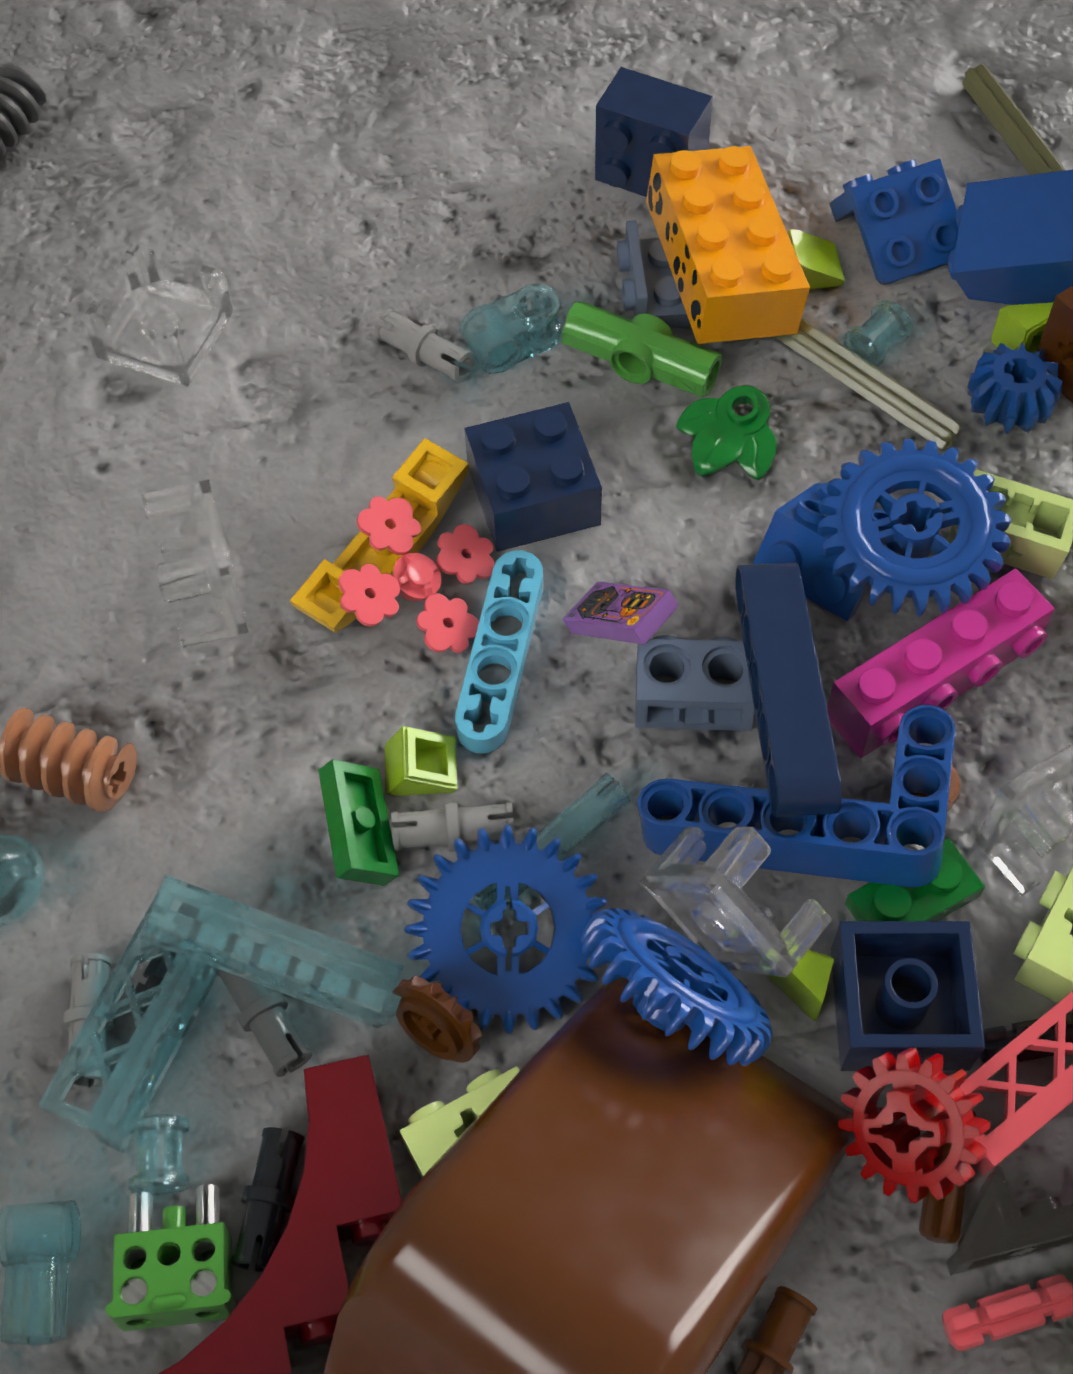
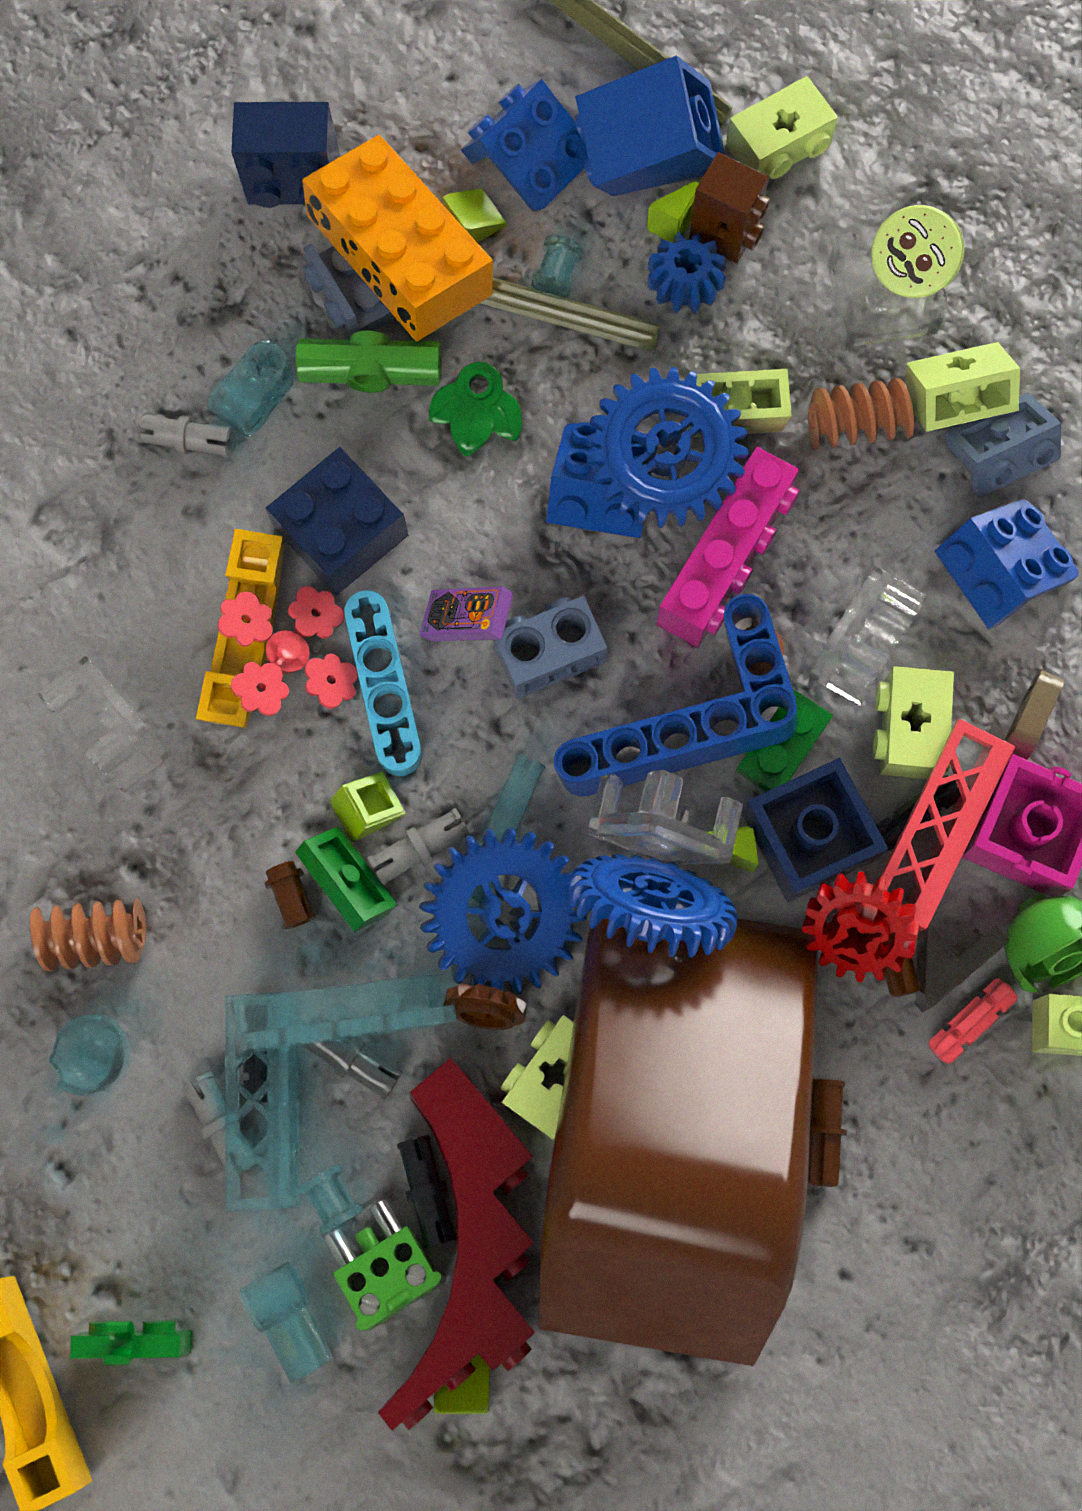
camera: 25 degrees left, 15 degrees up
dark blue beam [735,562,842,817] -> none
none -> reddish brown pin [264,861,316,929]

